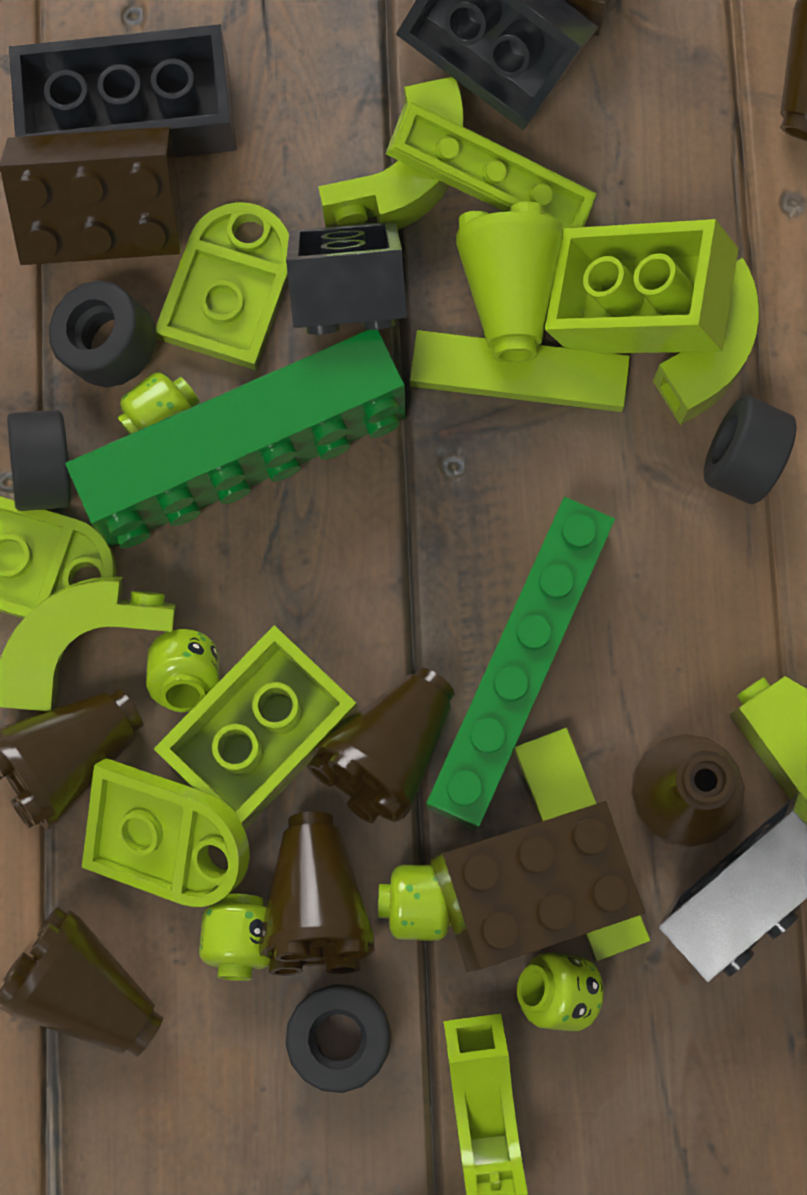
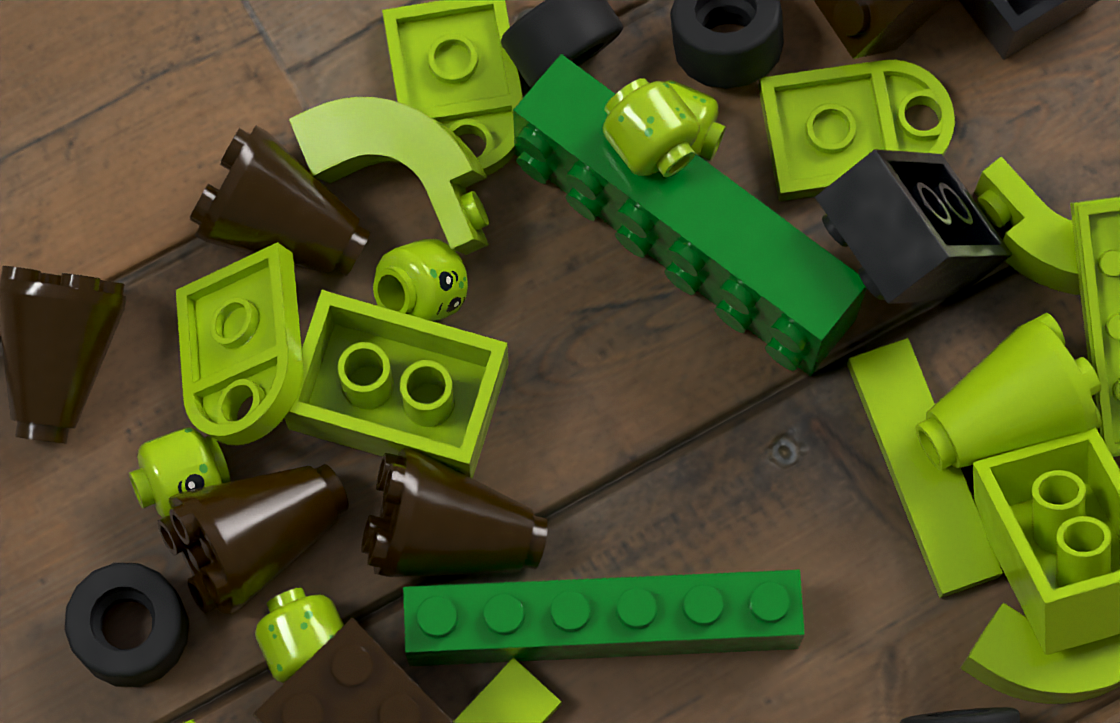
camera: 60 degrees right, 5 degrees down
none -> lime head [603,78,700,178]

